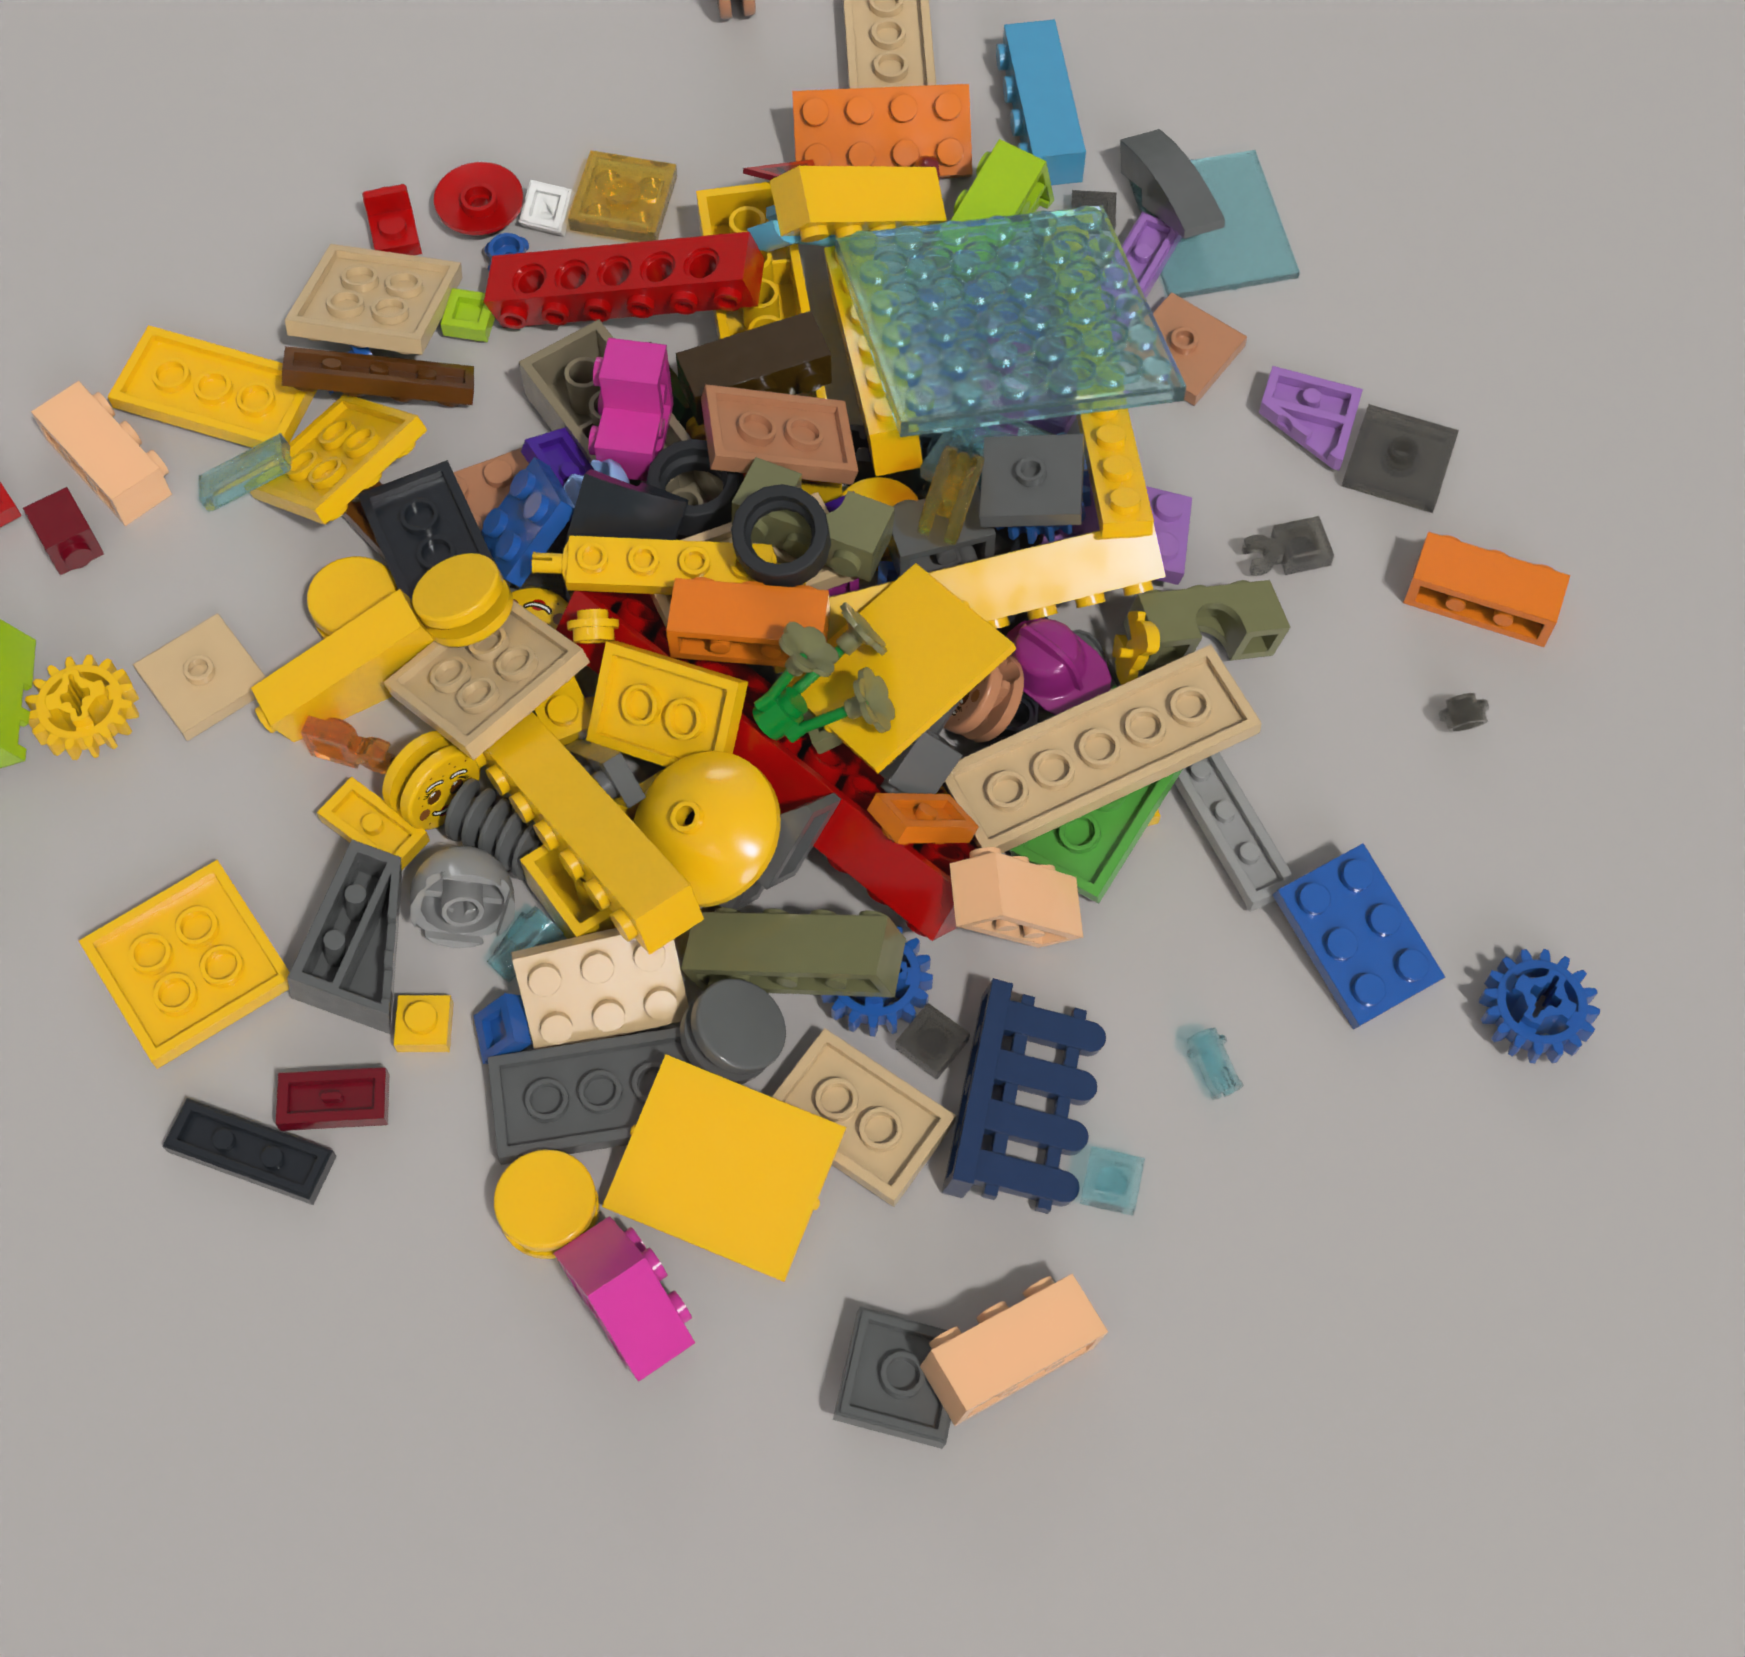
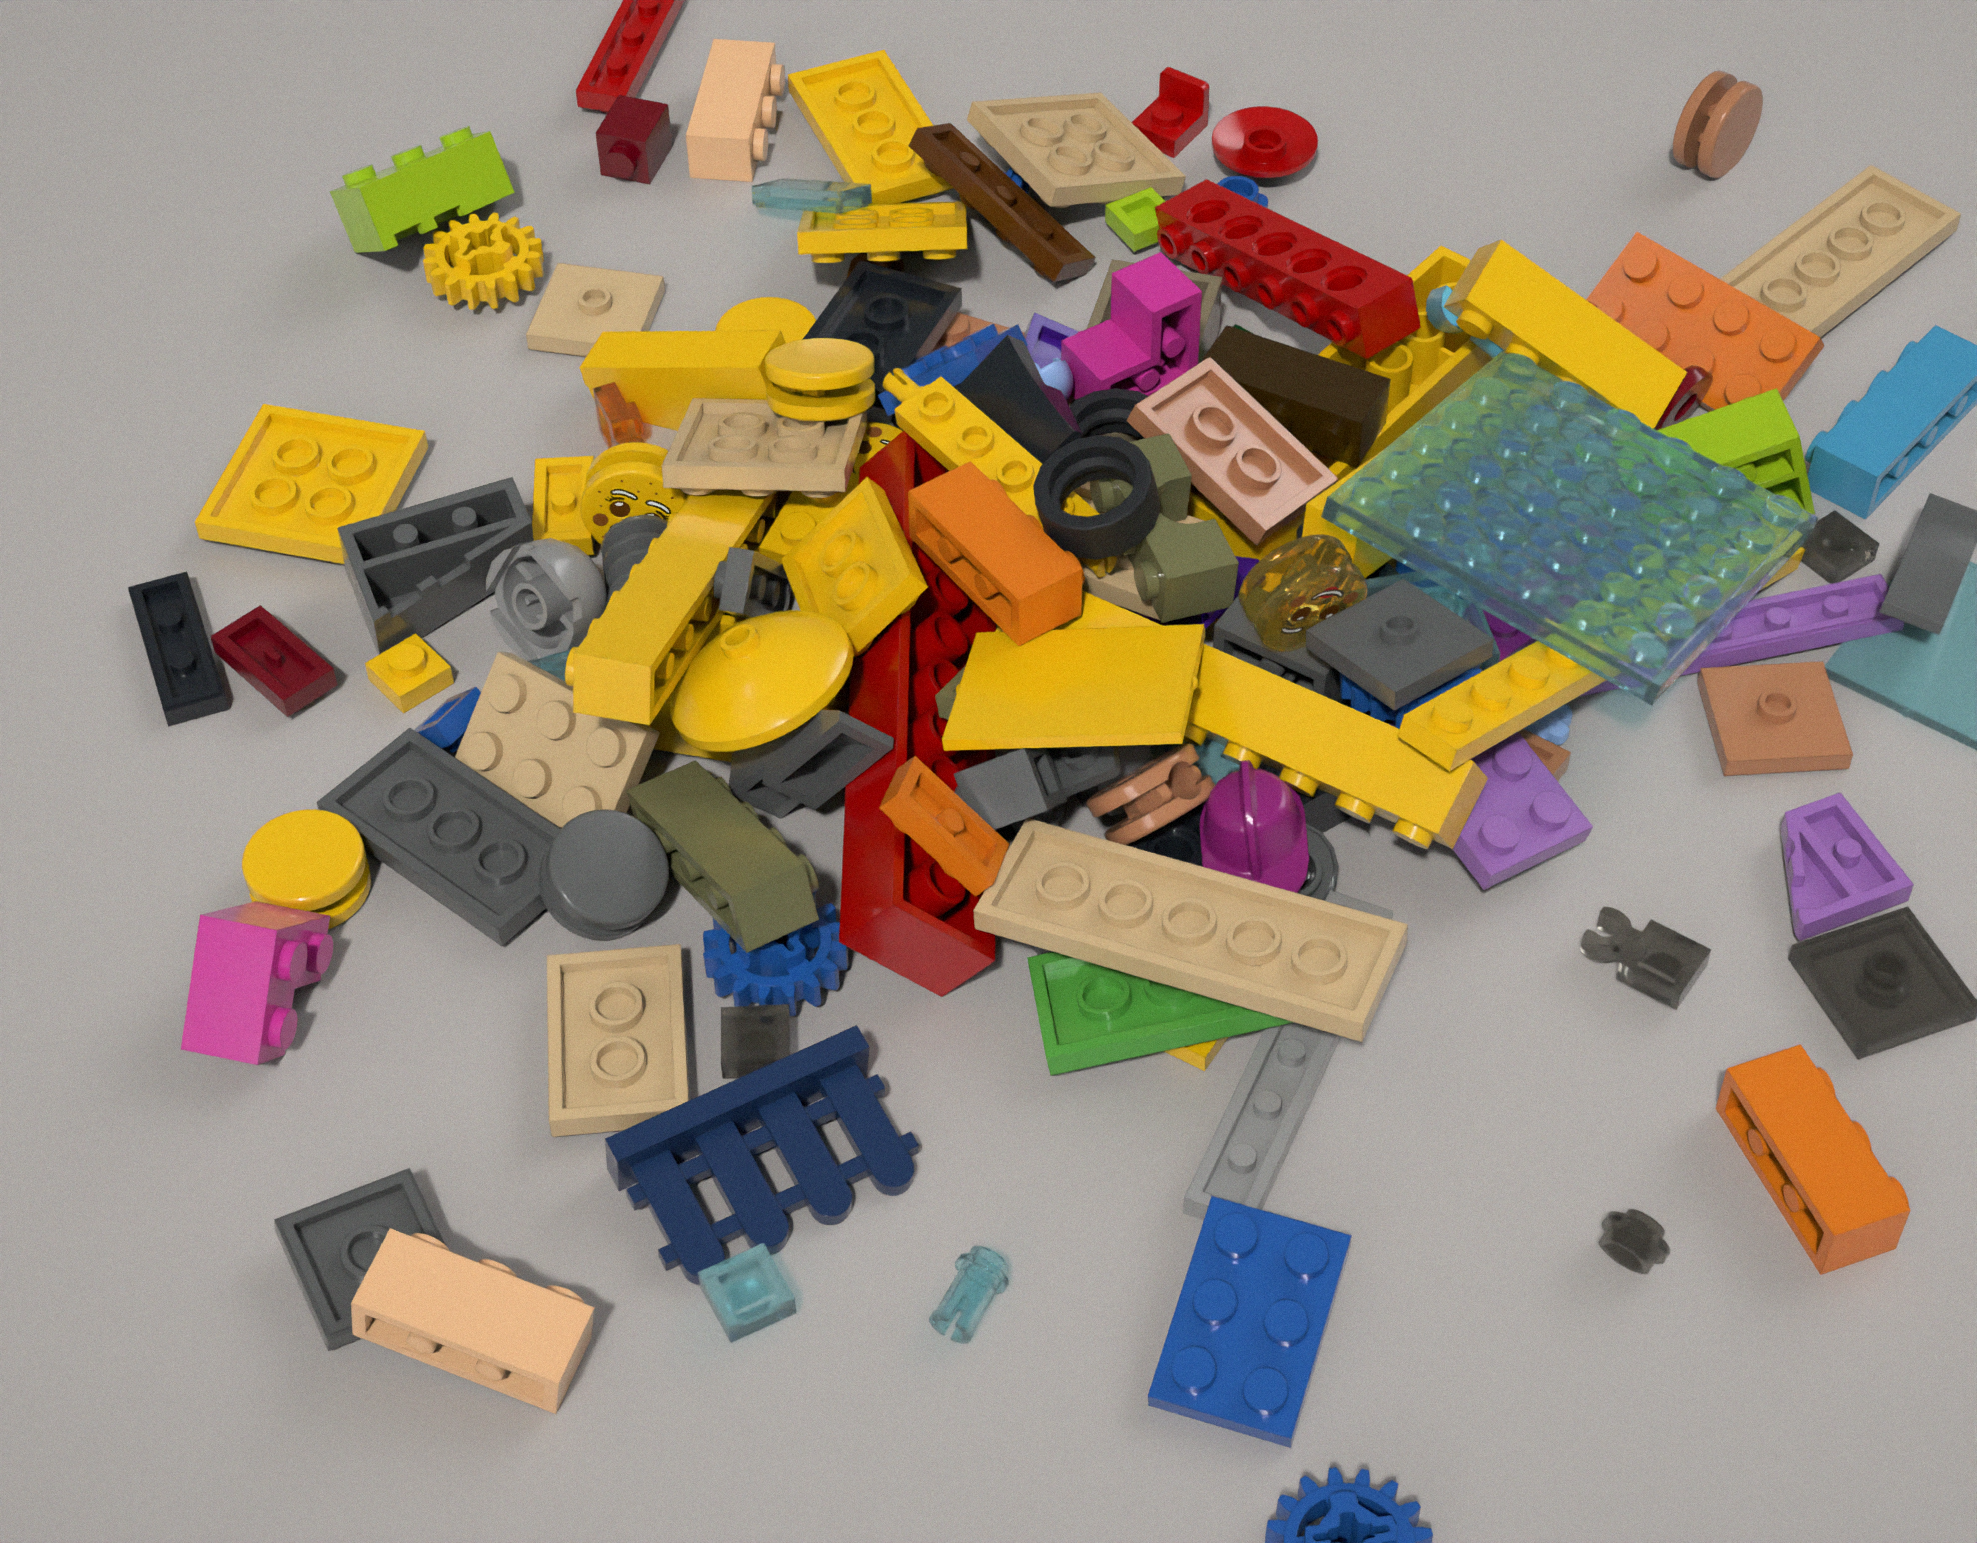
camera: 50 degrees right, 15 degrees down
white tile [519,179,576,237] -> none
yellow plate [567,609,619,644] -> none
clear yellow plate [568,150,678,242] -> none
yellow piece [602,1054,846,1282] -> none
olive plant [753,602,895,743] -> none
light nougat brick [950,847,1083,948] -> none
yellow piece [1112,611,1160,685] -> none
olive arch [1123,580,1291,671] -> none

